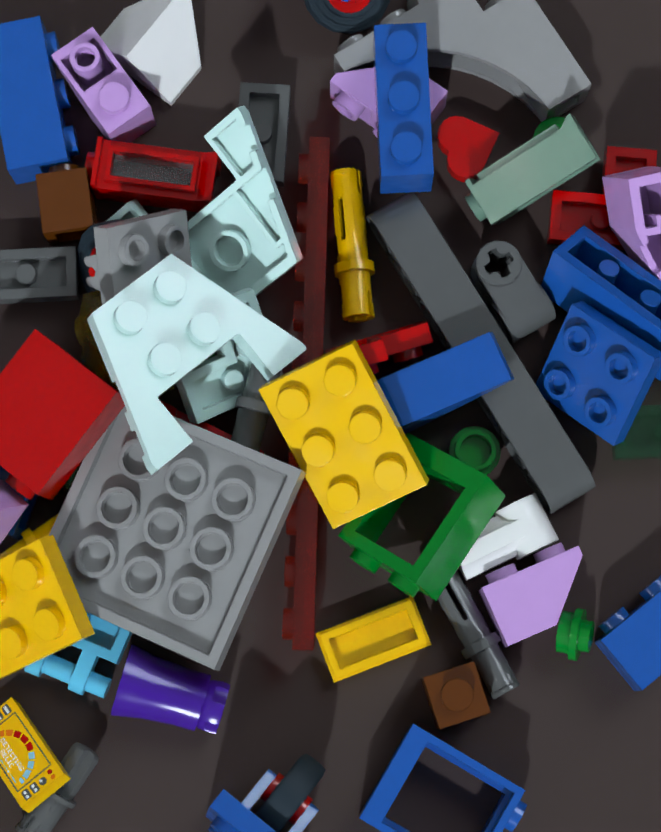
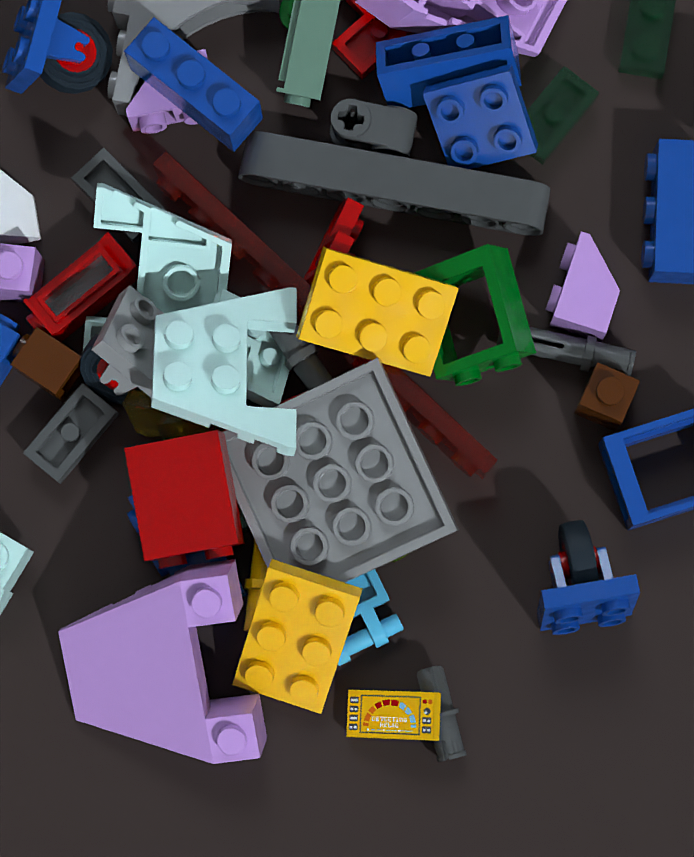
camera: 45 degrees left, 0 degrees up
dark purple plant [111,644,230,734] -> none
yellow tile [315,597,432,683] -> none
yellow pin [330,167,375,323] -> none
blue slope [377,332,514,434] -> none
red tile [437,116,500,182] -> none
green plate [449,426,501,475] -> none
white piece [459,493,559,581] -> none
green plate [556,608,595,661] -> none

